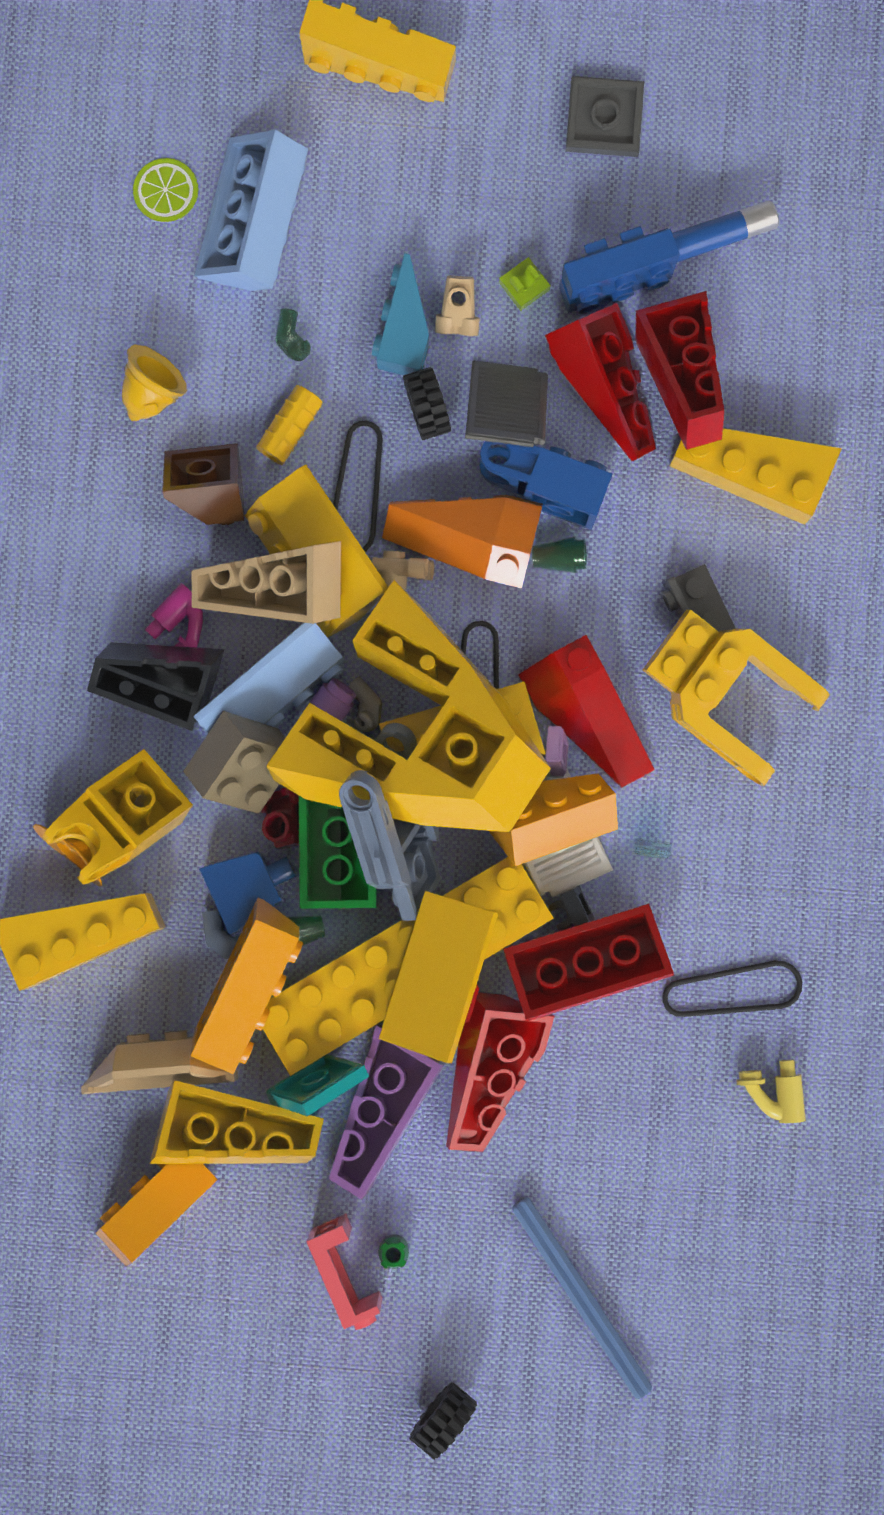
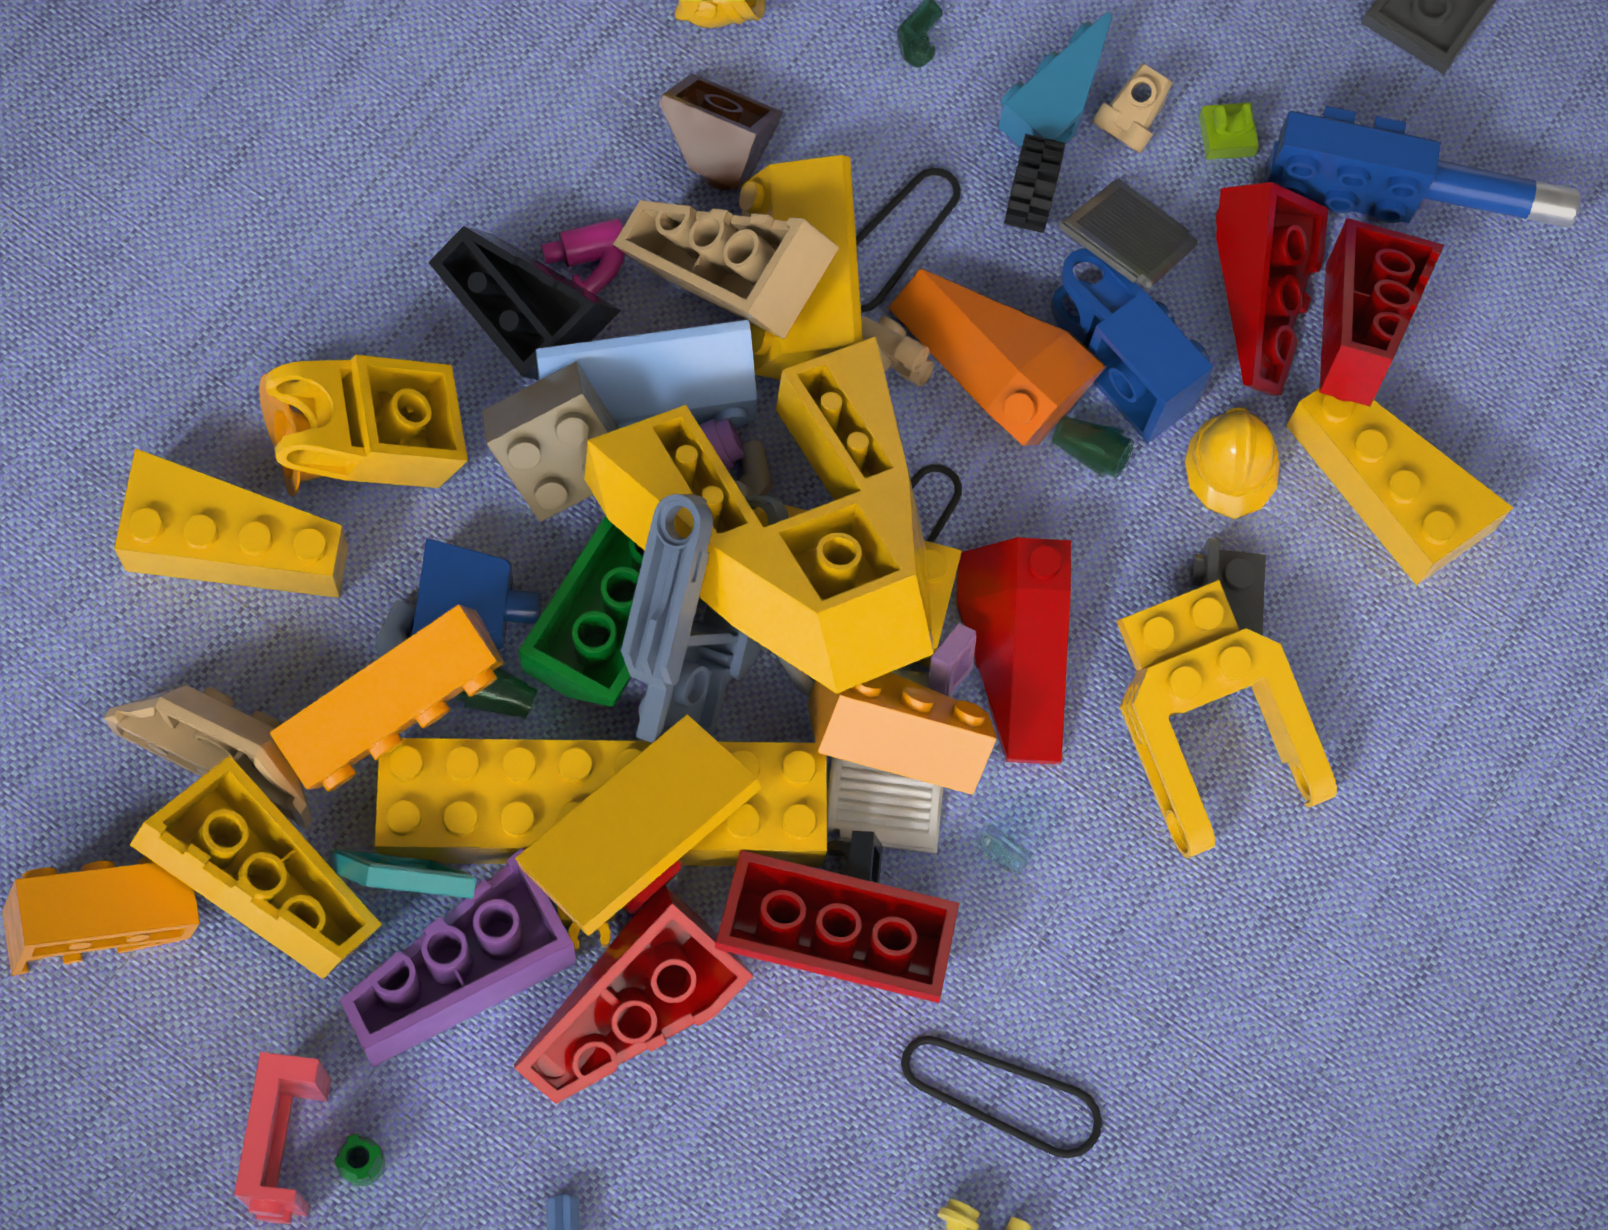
camera: 20 degrees right, 15 degrees down
yellow axle [256,385,323,465] -> none
dark red plate [261,788,299,849] -> none
none -> yellow piece [1185,408,1280,520]

